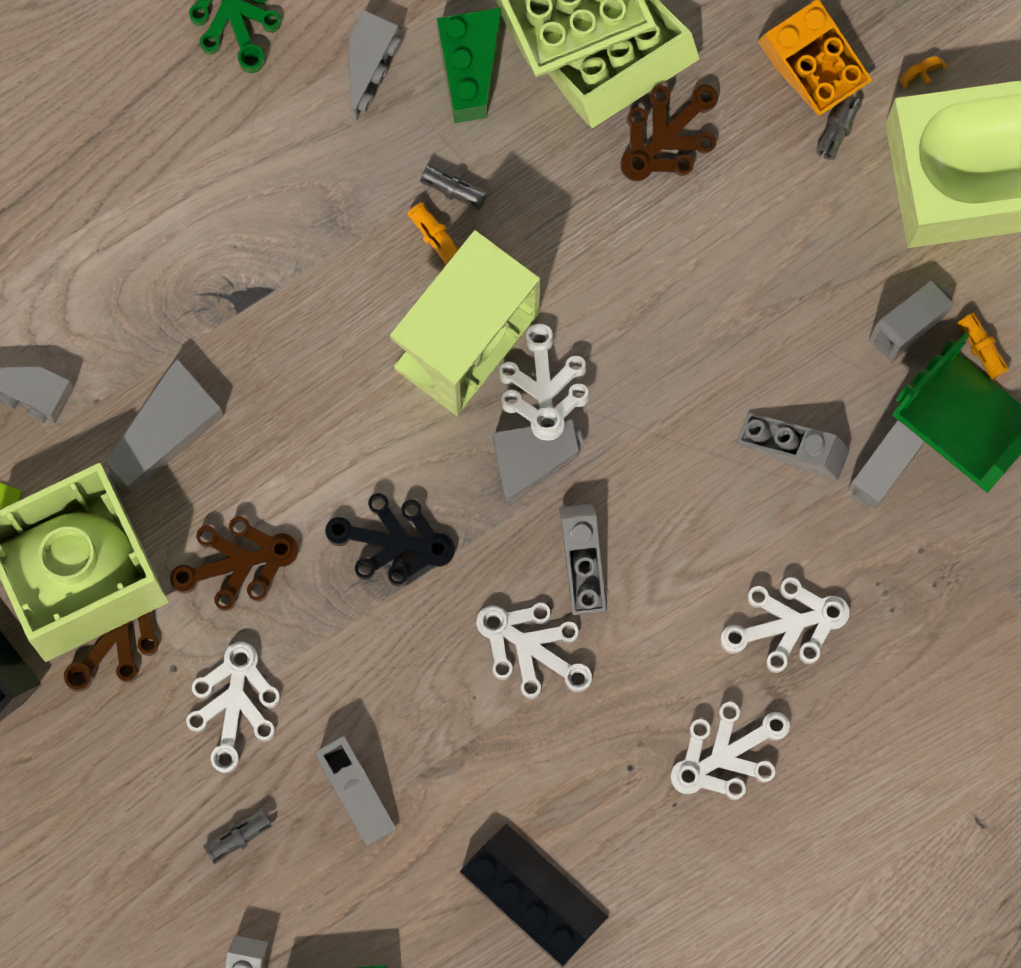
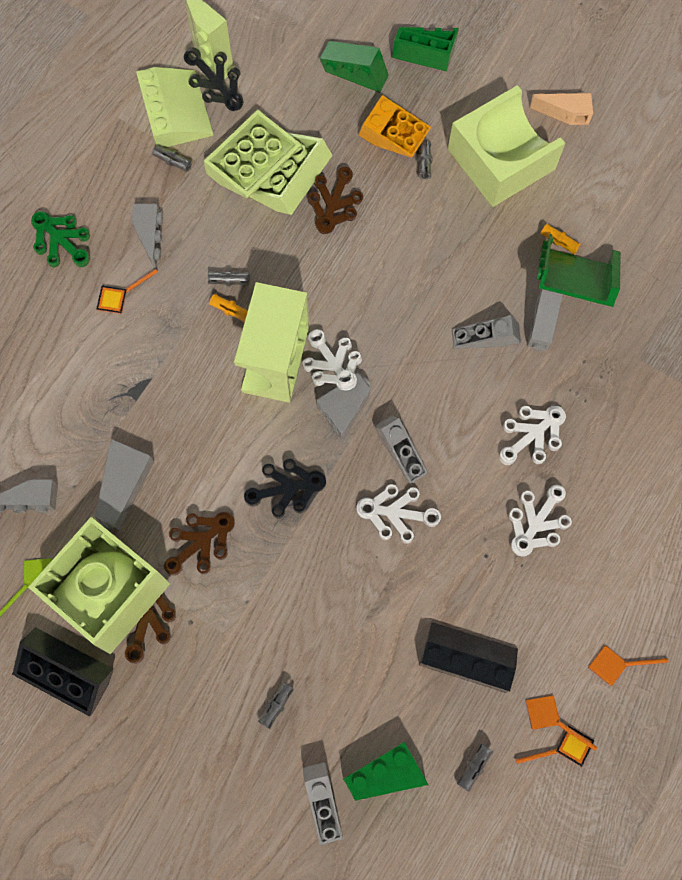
camera: 25 degrees left, 5 degrees down
white plant [186,642,280,774] -> none
light grey slope [314,736,397,846] -> none
green wedge [437,7,501,123] -> none
light grey slope [869,280,954,364] -> none
light orange piece [899,56,947,90] -> none
none -> piece [96,269,158,314]

